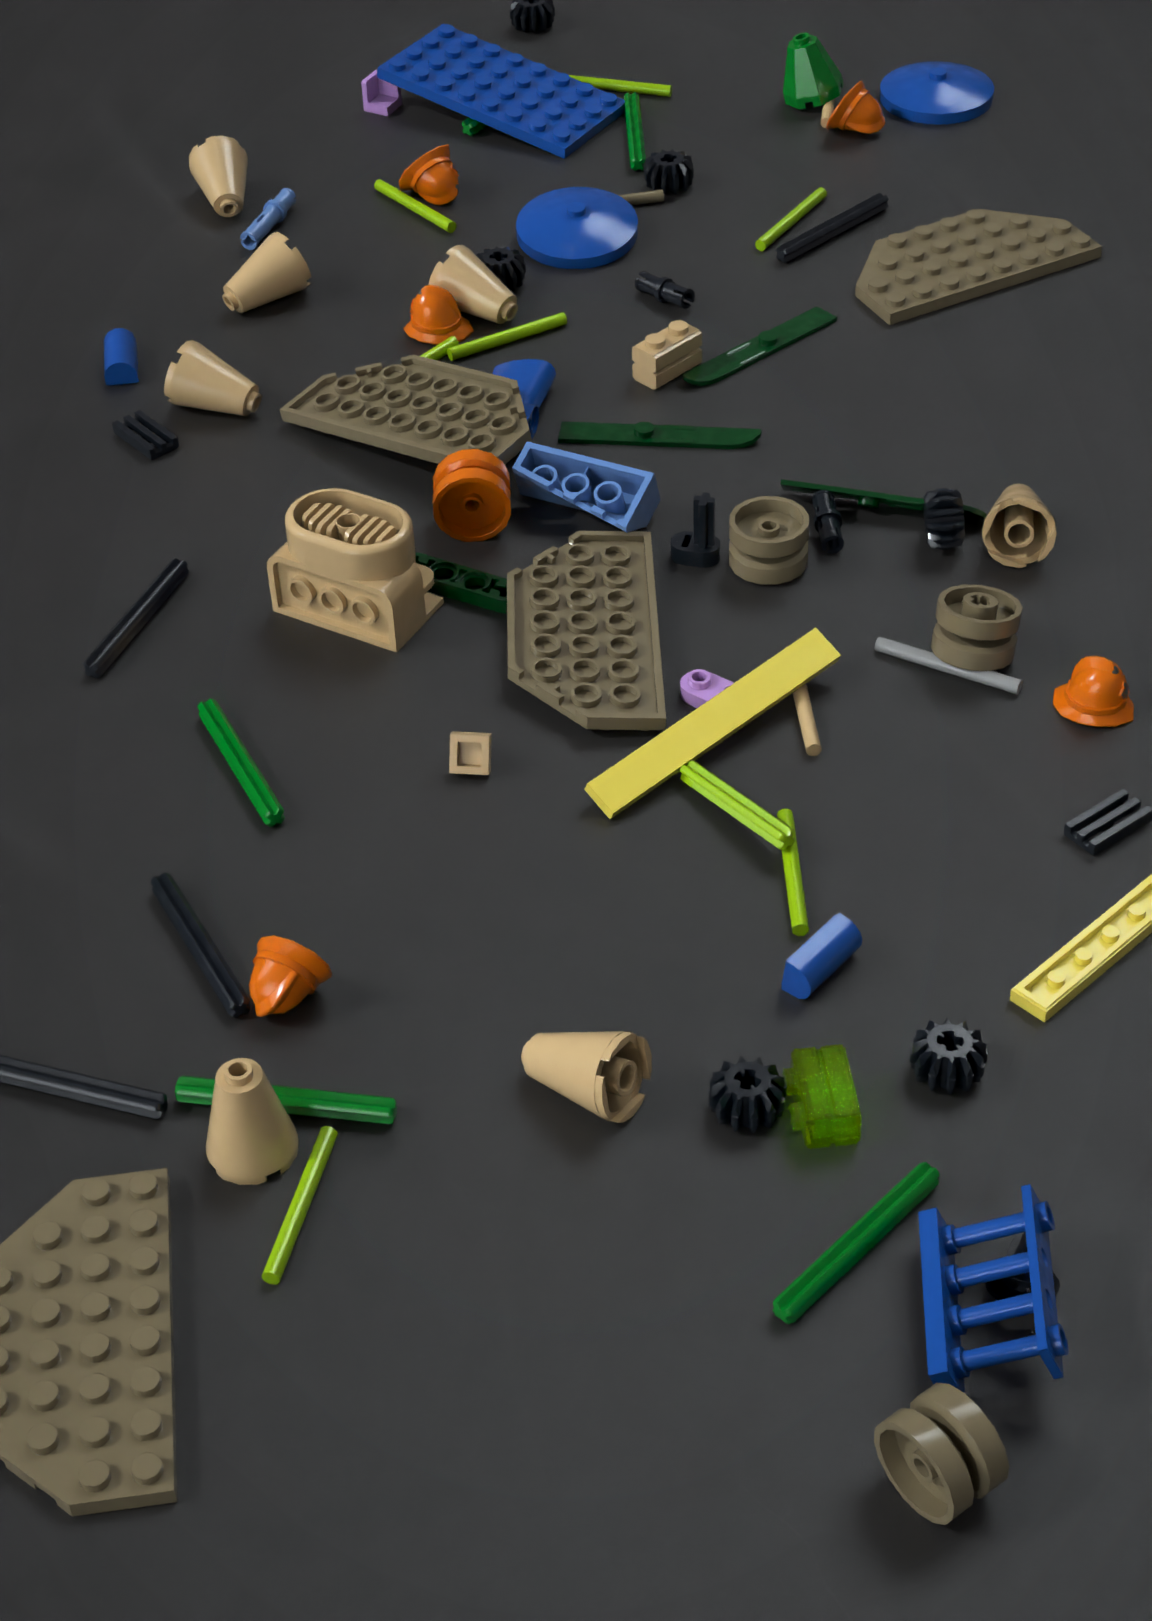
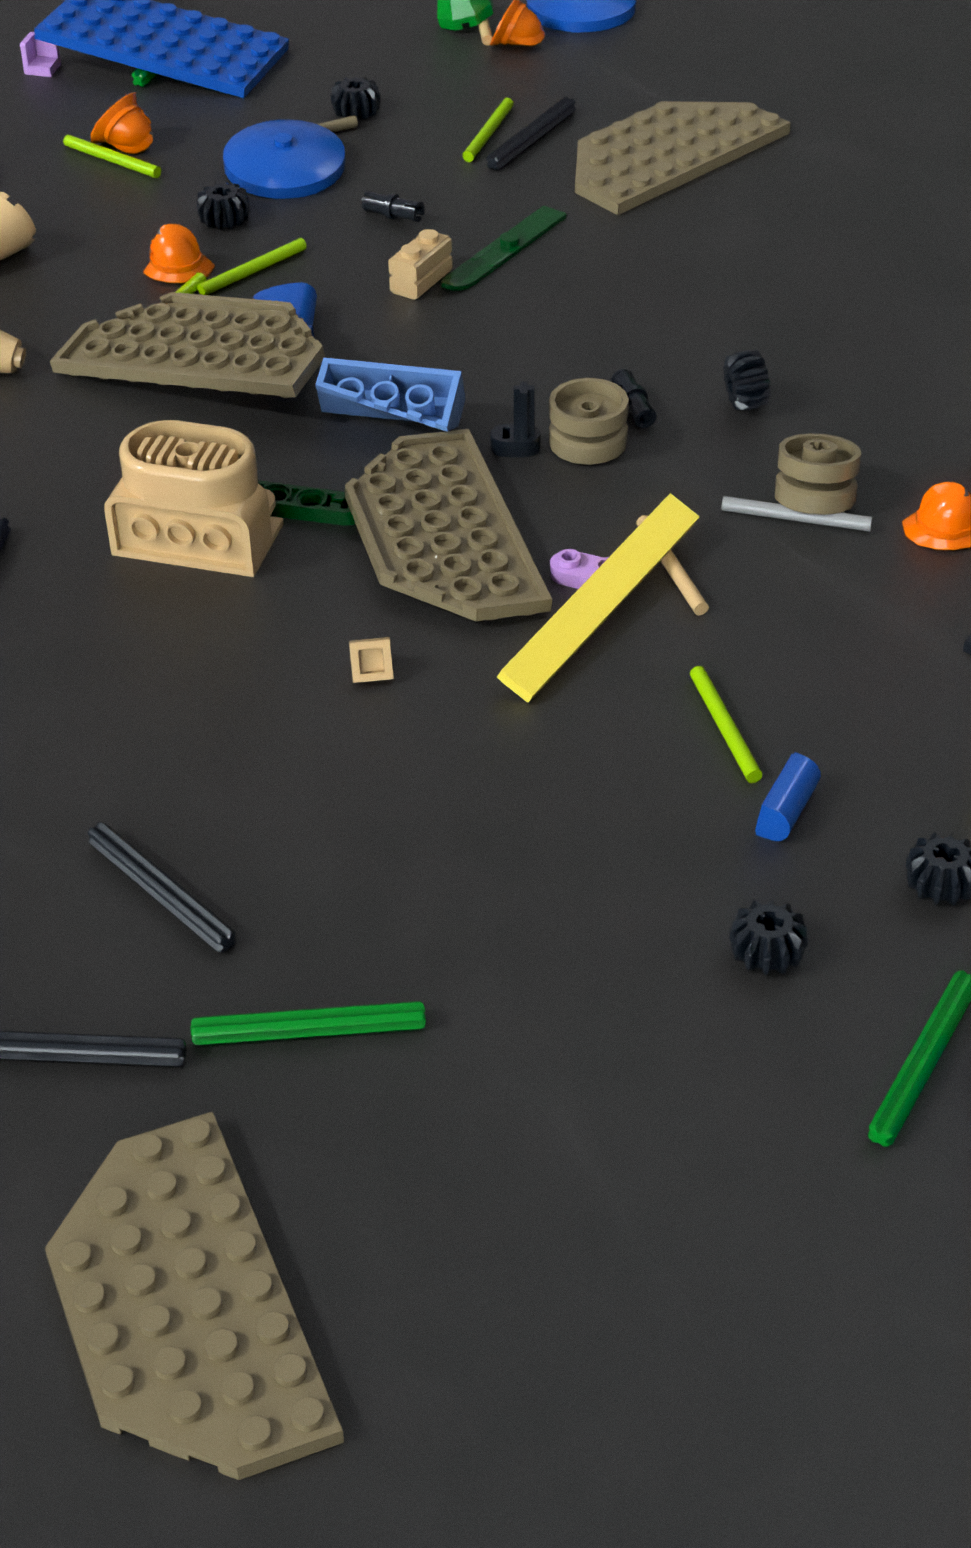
camera: 15 degrees left, 0 degrees up
green axle [197,698,285,827] -> none
tan cone [206,1058,299,1185] -> none
orange piece [249,935,333,1017] -> none
lime bar [261,1126,338,1285] -> none
tan cone [428,245,518,324] -> none
orange wheel [433,449,511,542] -> none
tan cone [521,1031,652,1123] -> none
dark green piece [558,421,762,449] -> none
lime bar [569,75,672,97] -> none
green axle [624,92,646,171] -> none
lime axle [680,761,795,850] -> none
dark green piece [780,479,987,521] -> none
clear neon green brick [783,1044,862,1149] -> none
tan cone [982,484,1057,568] -> none

